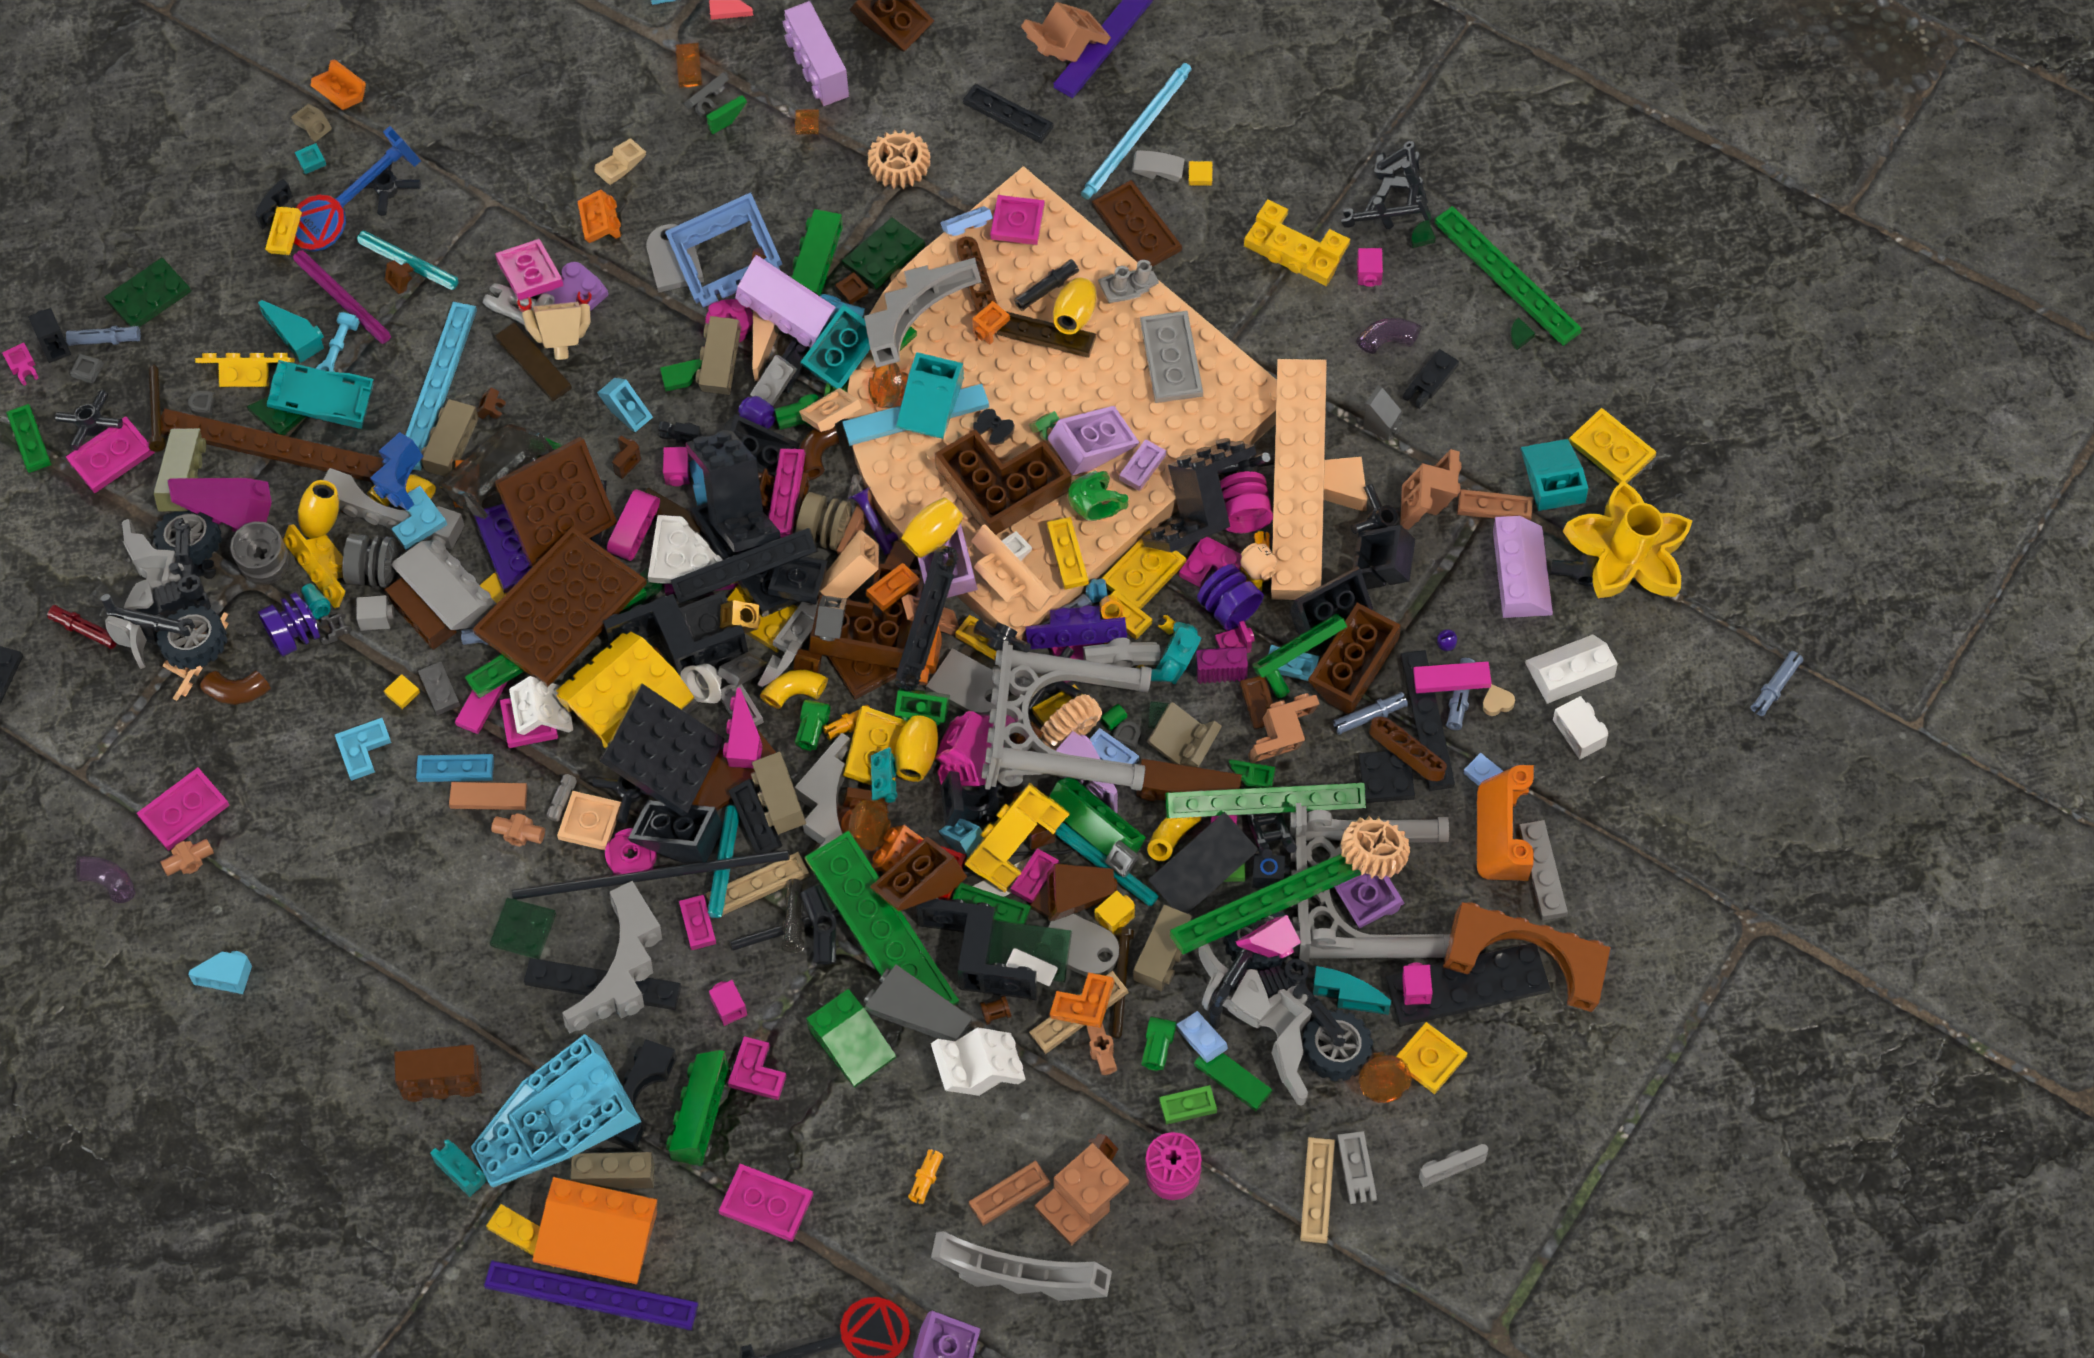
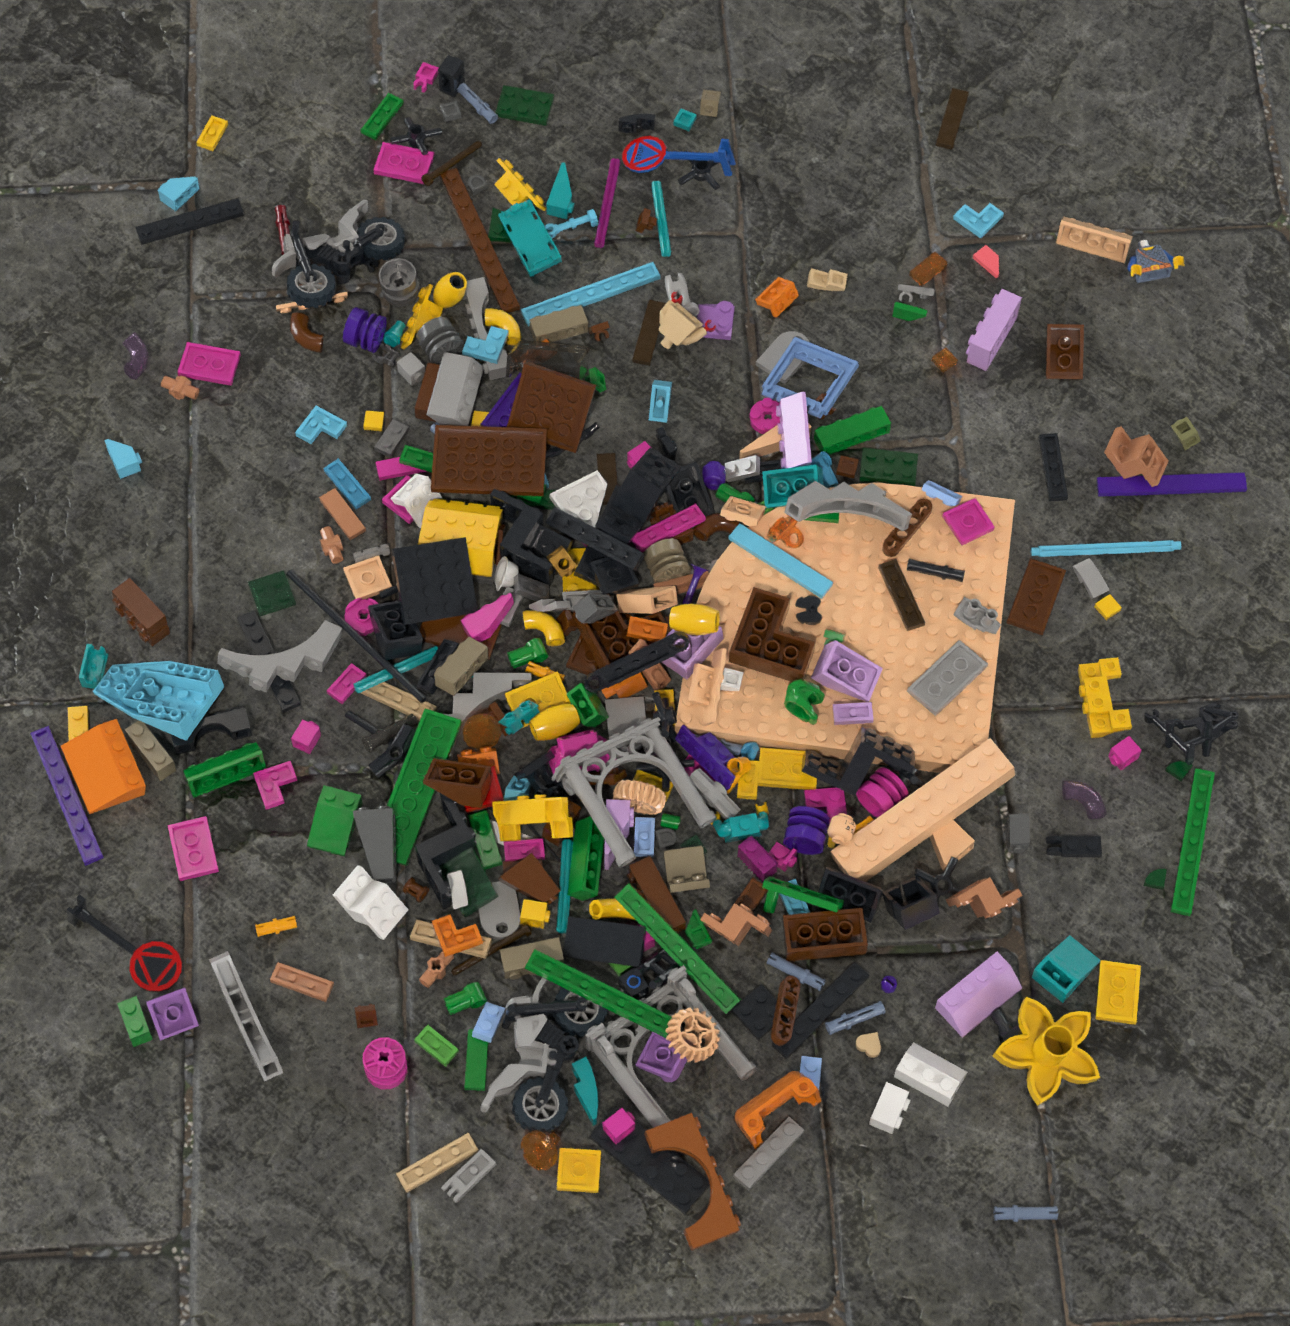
camera: 50 degrees right, 0 degrees up
brick [154,429,206,511] -> none
magenta wedge [168,478,272,532] -> none
yellow plate [265,207,302,255] -> none
orange bracket [310,59,366,110] -> none
blue arch [370,432,424,511] -> none
dark pink plate [495,239,564,300] -> none
dark pink beam [607,489,660,561] -> none
reddish brown bracket [612,435,641,479] -> none
green tile [660,359,702,392] -> none
dark tan brick [696,316,741,395] -> none
light nougat gear [868,129,930,189] -> none
teal slope [896,352,964,439] -> none
orange bracket [972,301,1010,345] -> none
nougat bracket [1035,1143,1129,1246] -> none
yellow plate [1047,517,1089,590] -> none
yellow piece [1053,277,1096,334] -> none
dark grey tile [1105,840,1139,877] -> none
slope [1236,915,1301,958] -> none
dark pink tile [1413,661,1492,693] -> none
light grey hinge [1419,1144,1488,1187] -> none
nougat tile [1457,489,1533,521] -> none

